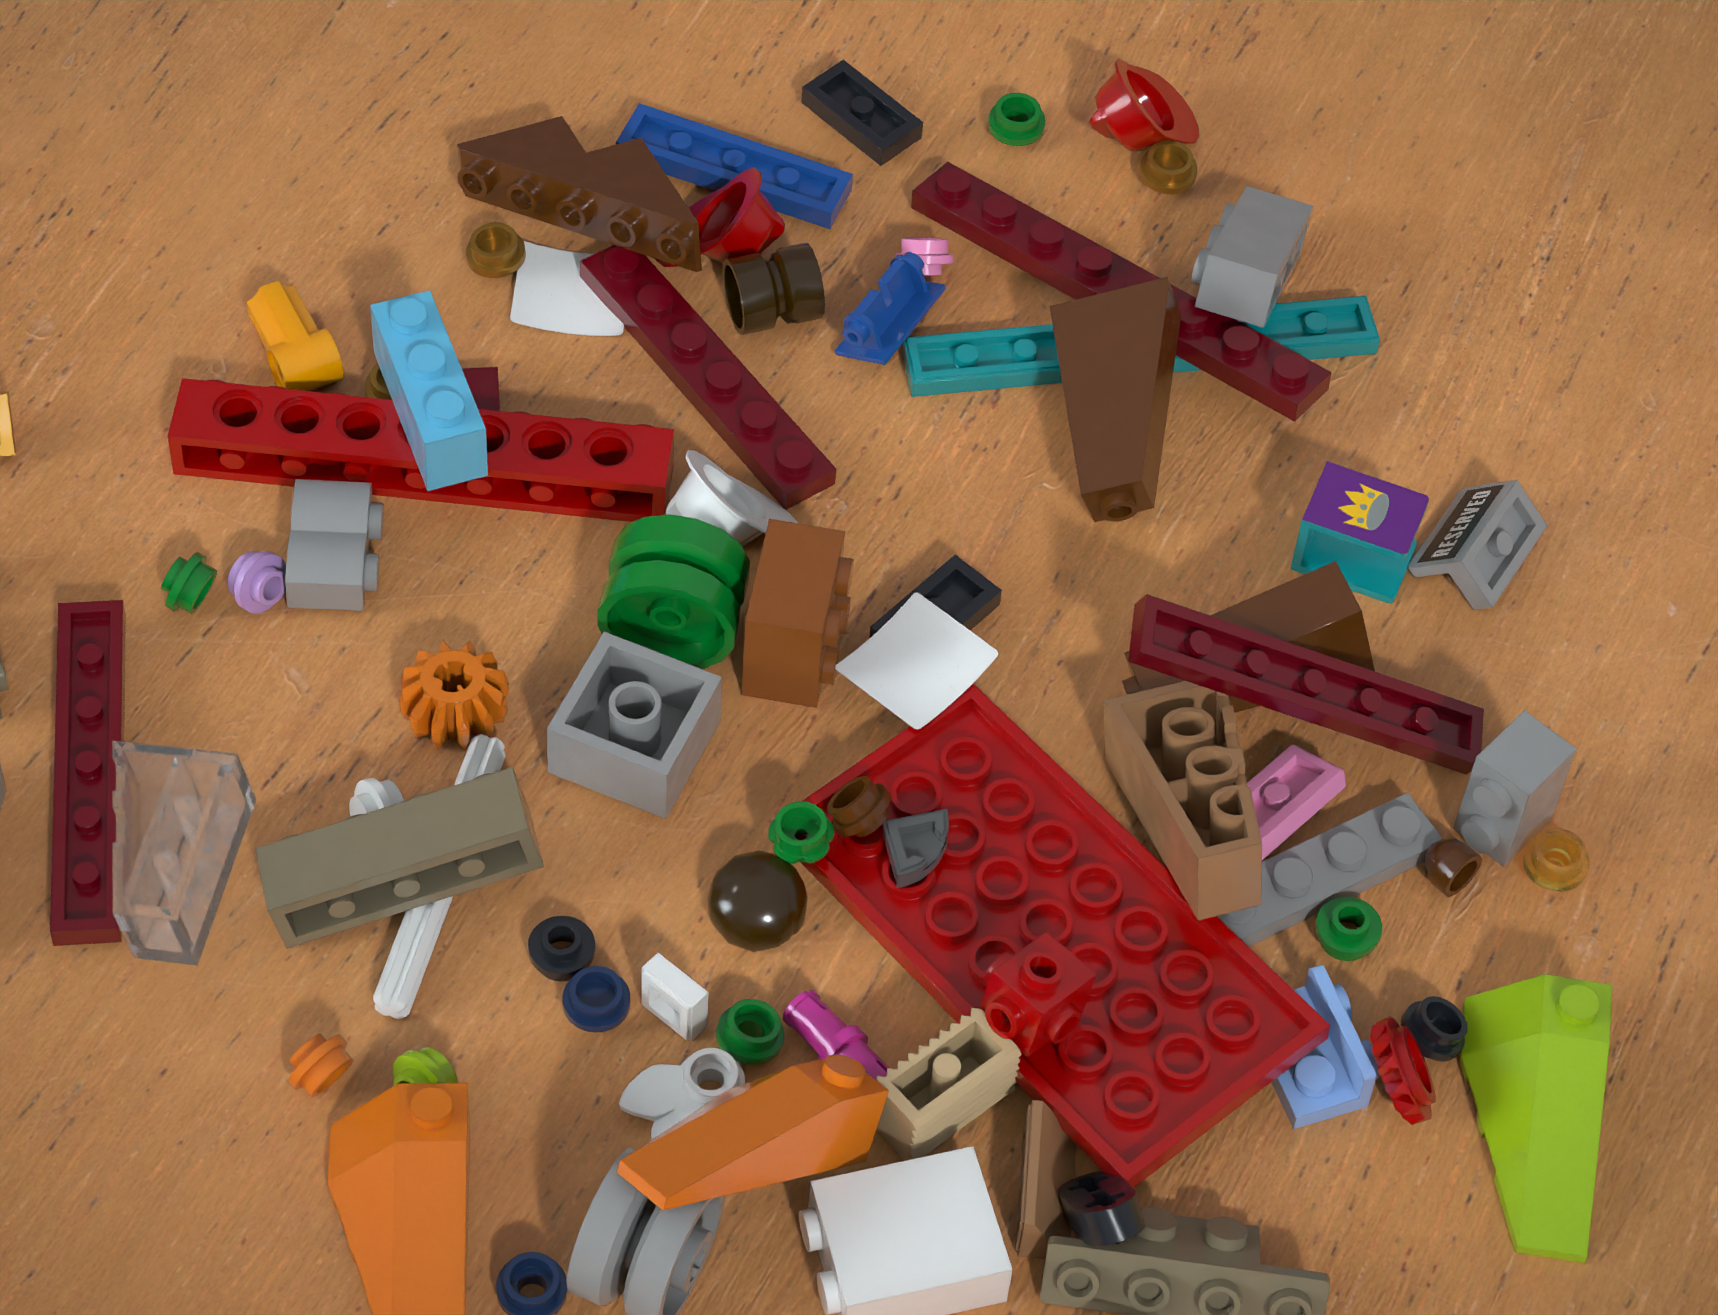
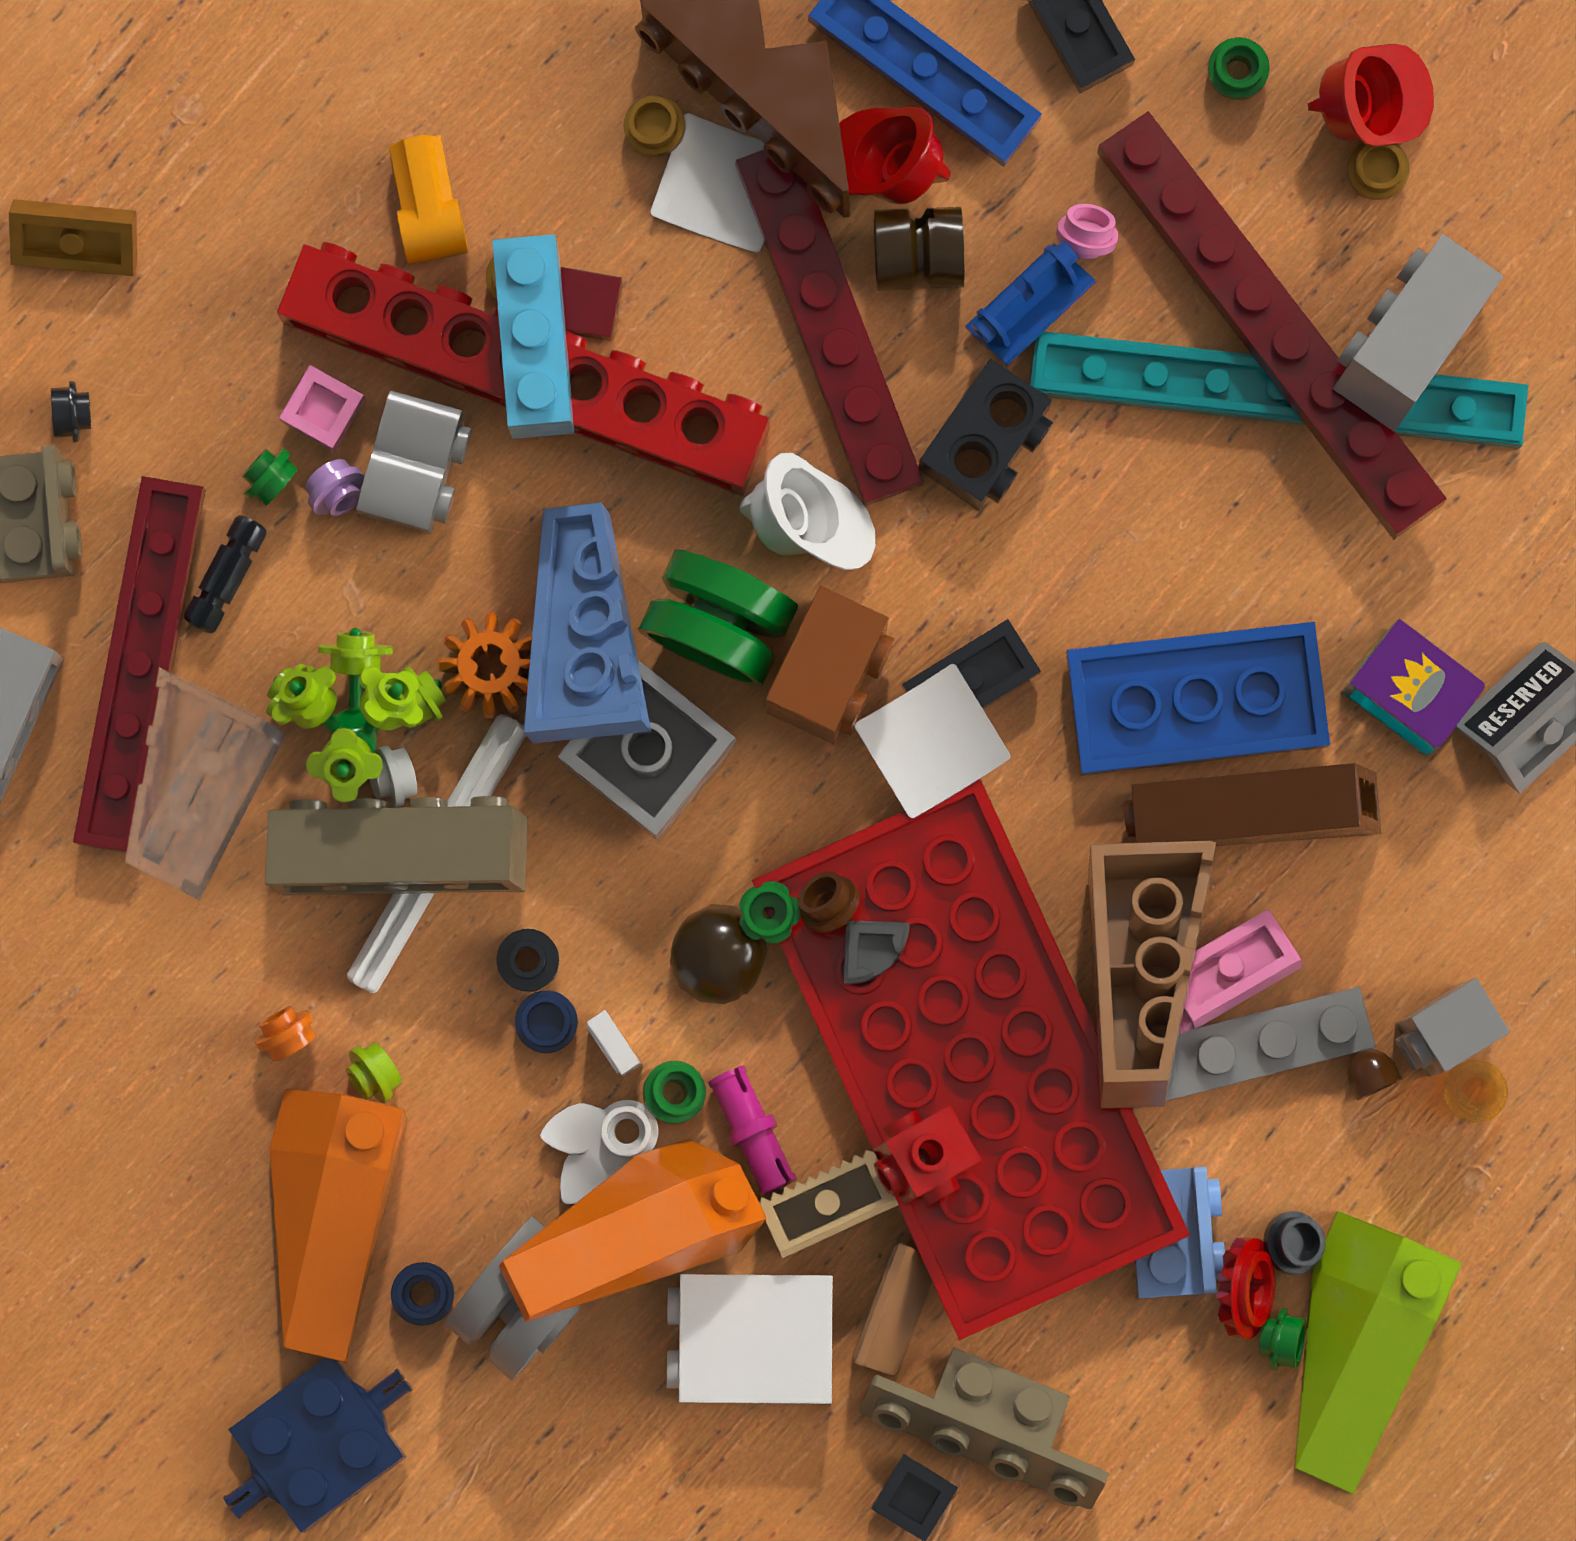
camera: 20 degrees right, 30 degrees up
reddish brown slope [1050,277,1181,522] -> none
black beam [1058,1171,1145,1246] -> none
dark red plate [1128,594,1484,775] -> none
green plate [1315,897,1382,961] -> none
none -> black axle [184,515,266,633]
none -> lime plant [266,628,446,802]
none -> bright pink plate [279,365,366,452]
none -> medium blue wing [524,502,651,743]
none -> black brick [918,358,1054,511]
none -> blue plate [1066,622,1330,776]
none -> green plate [1259,1308,1307,1370]

